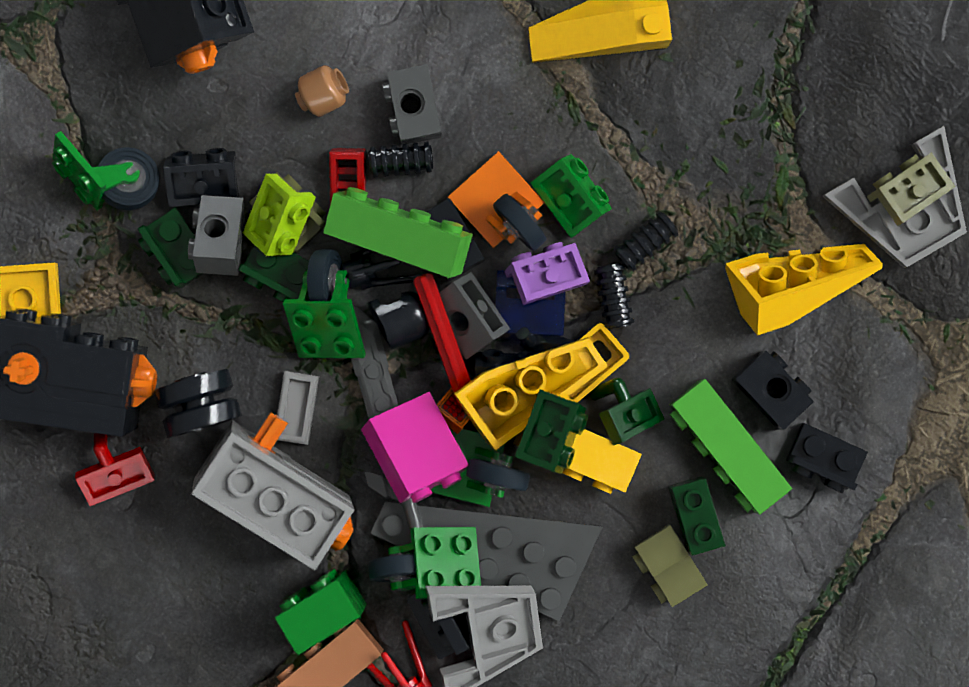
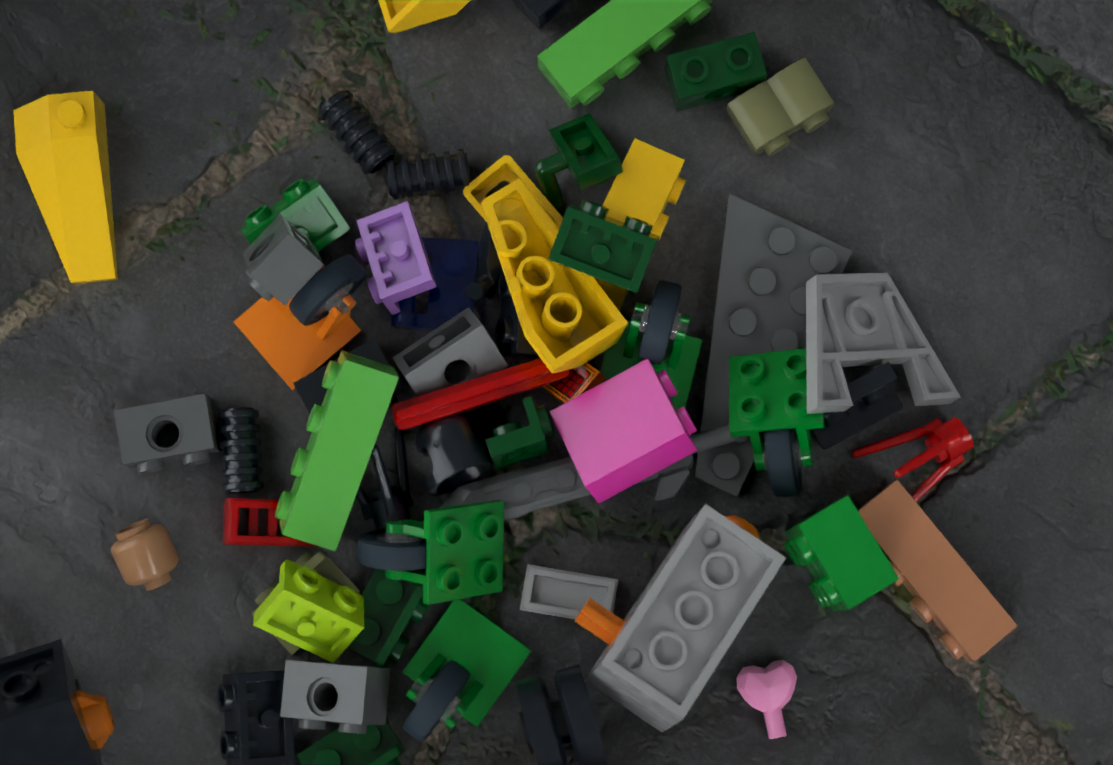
camera: 85 degrees left, 5 degrees down
none -> dark grey brick [243,214,324,305]
none -> green plate [402,599,531,742]
none -> dark green bracket [486,396,553,470]
none -> bright pink rock [736,660,797,739]

